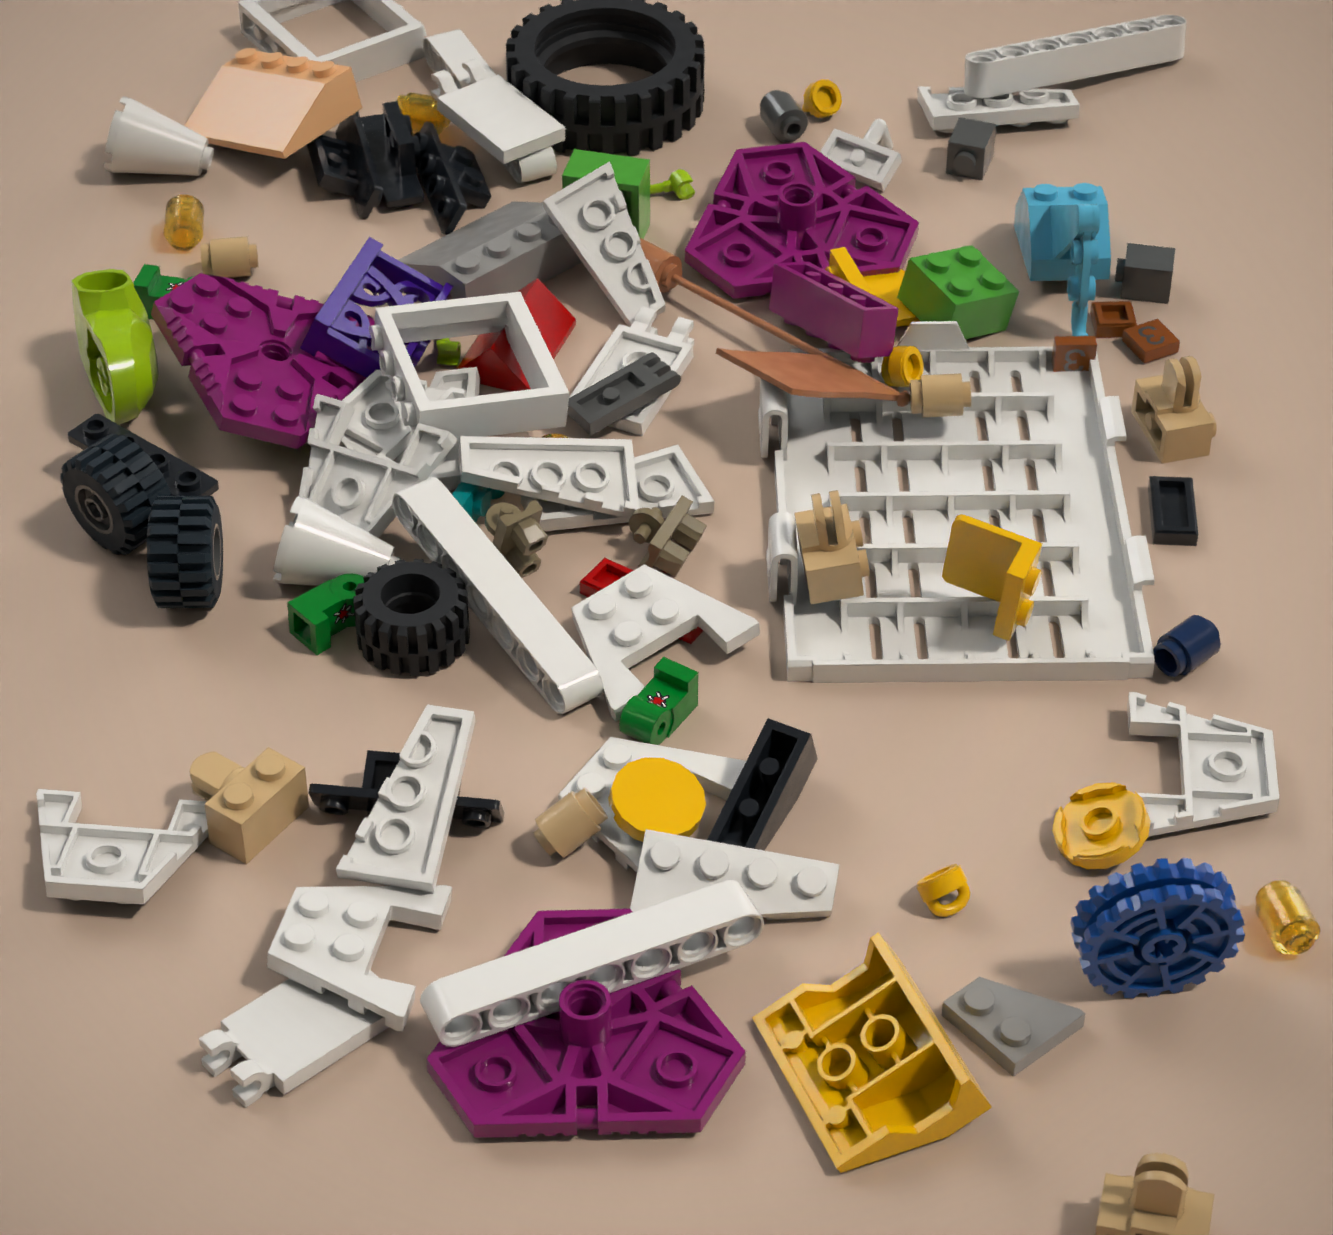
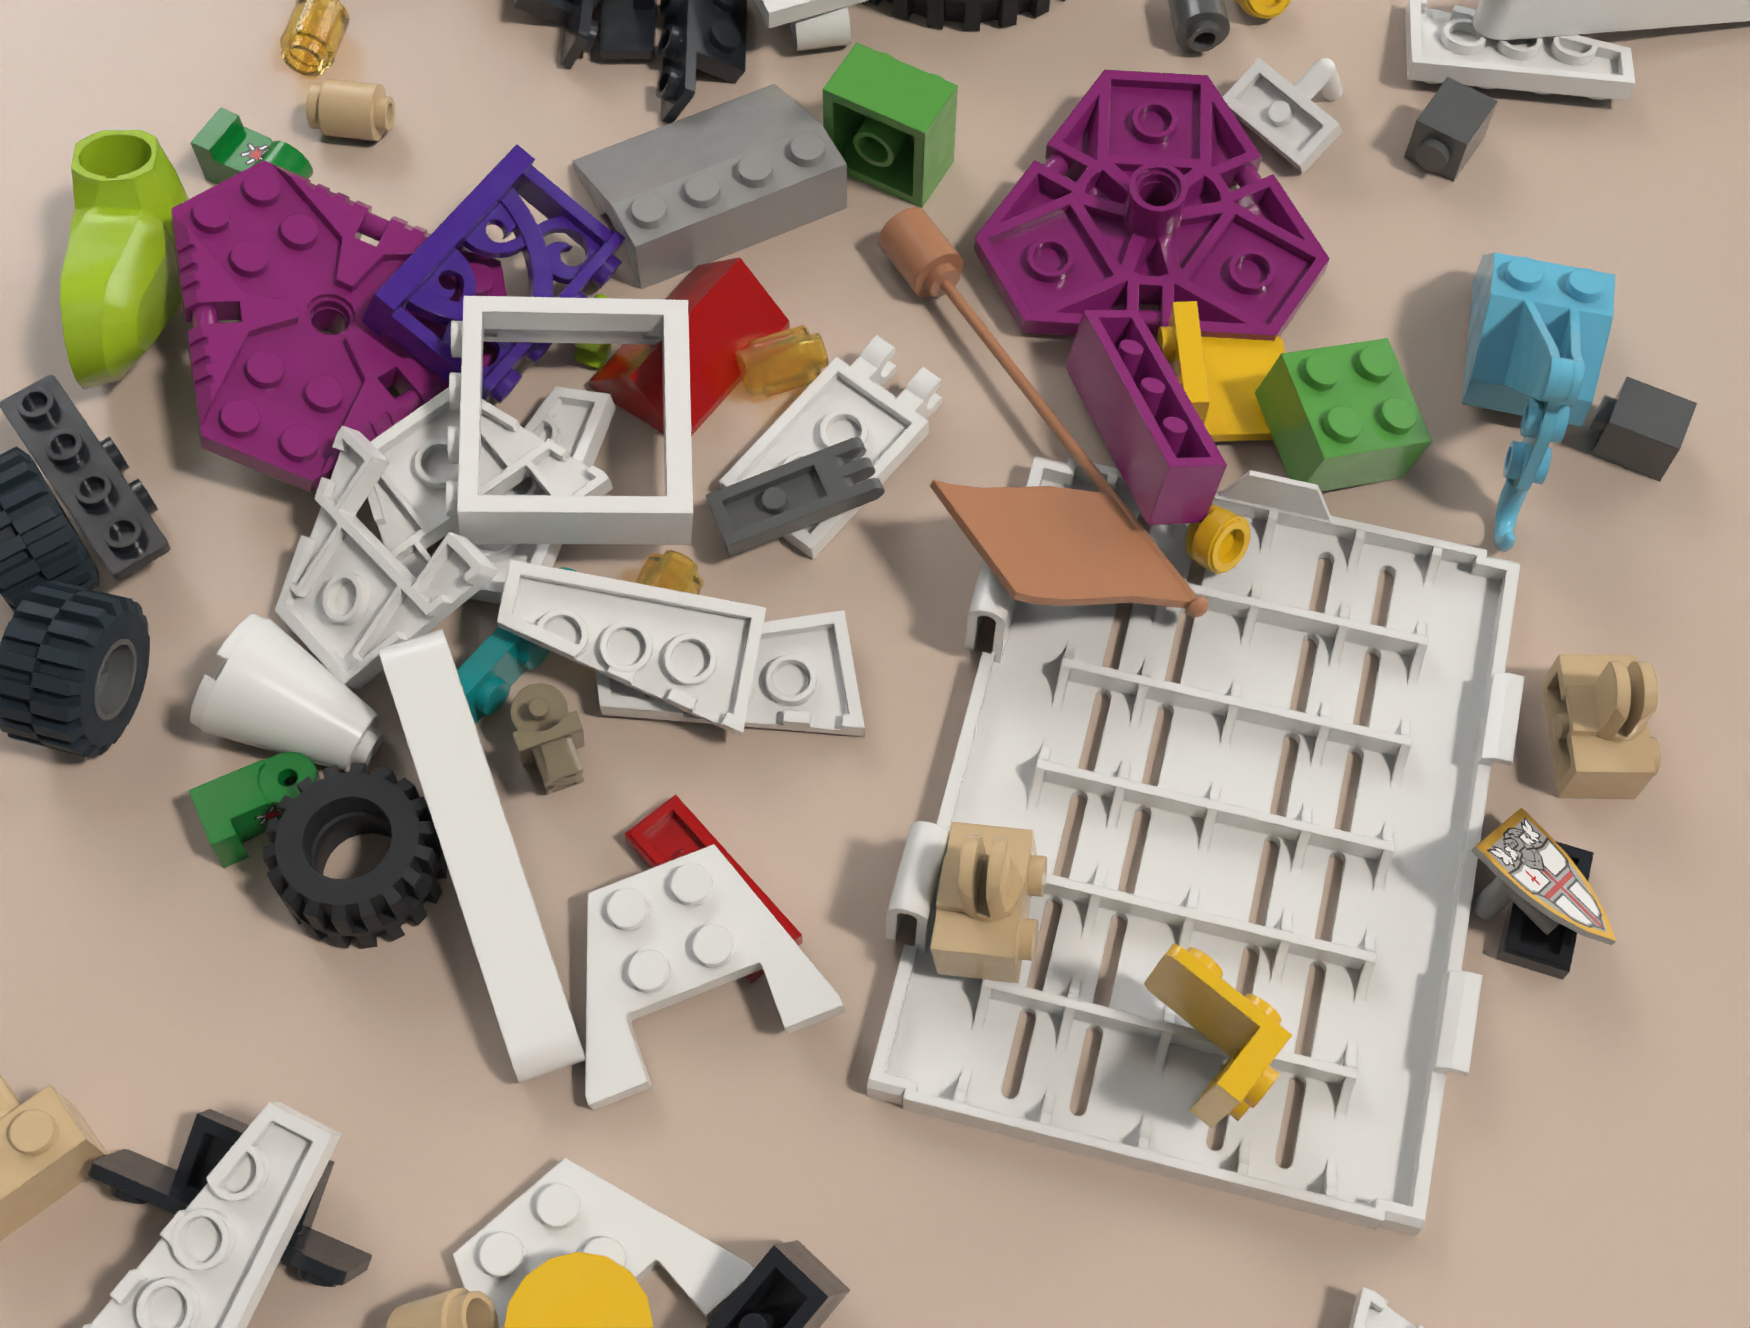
camera: 15 degrees right, 20 degrees up
white wing [543,161,666,327] -> none
green leg [619,656,698,745] -> none
dark tan hips [629,495,707,577] -> none
lime hand [650,169,695,200] -> none
tan brick [910,373,971,418] -> none
dark orange tile [1051,336,1097,372] -> none
dark orange tile [1090,301,1137,338] -> none
dark orange tile [1122,319,1180,363] -> none
dark blue brick [1153,615,1221,677] -> none
none -> clear yellow brick [736,324,829,398]
none -> shield [1471,807,1616,945]

